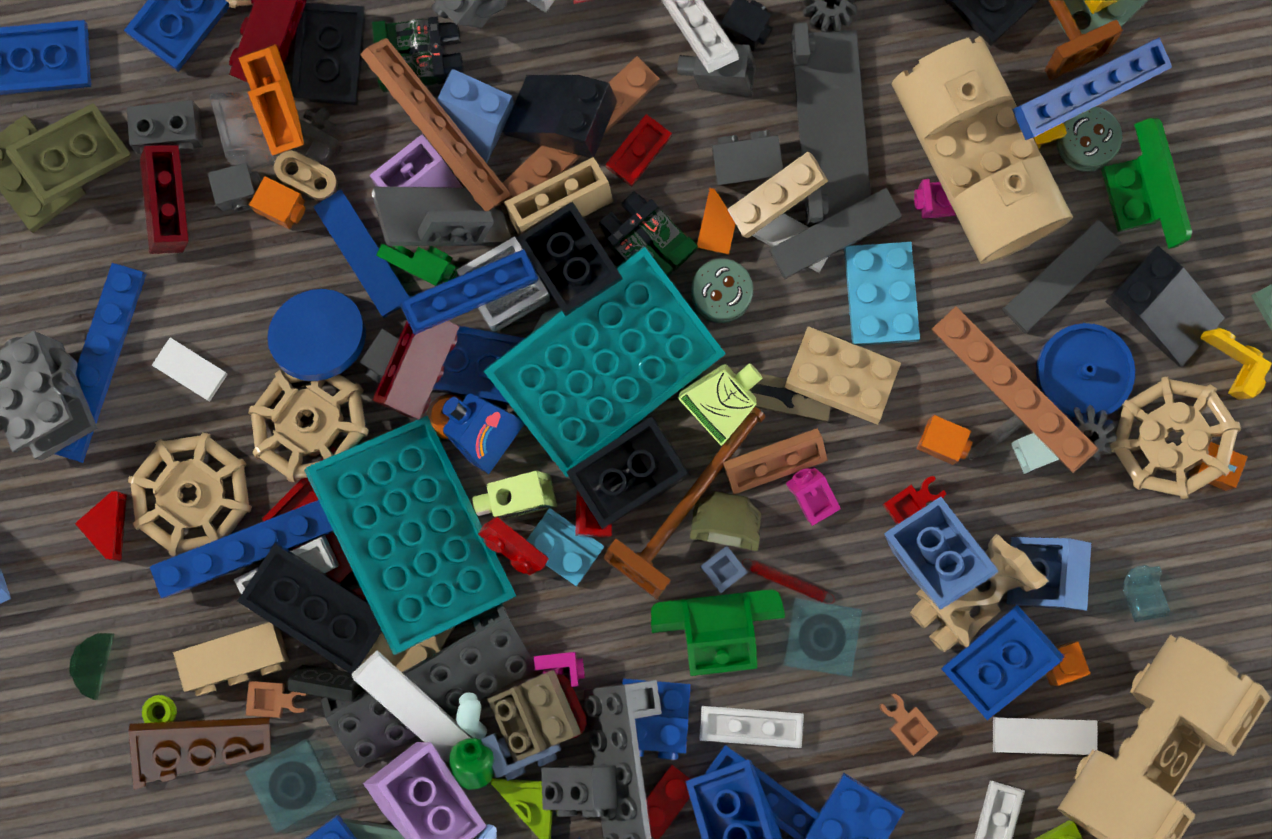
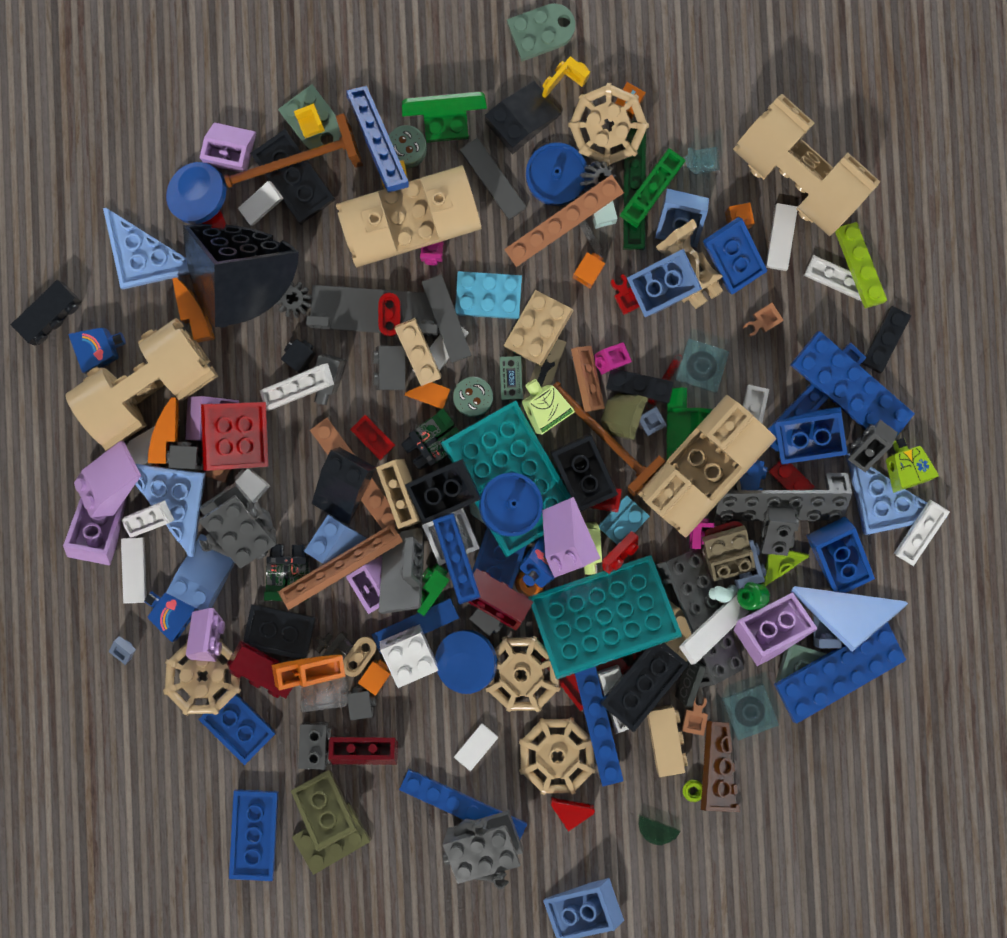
camera: 80 degrees left, 5 degrees up
none -> red plate [378,293,401,337]
none -> white piece [380,624,438,688]
none -> blue piece [479,473,543,537]
none -> sand green tile [500,356,523,400]
none -> lavender slope [542,497,600,578]
none -> black plate [606,369,674,404]
none -> green plate [619,148,686,228]
none -> dark green tile [623,121,646,250]
none -> tan cylinder [637,395,776,537]

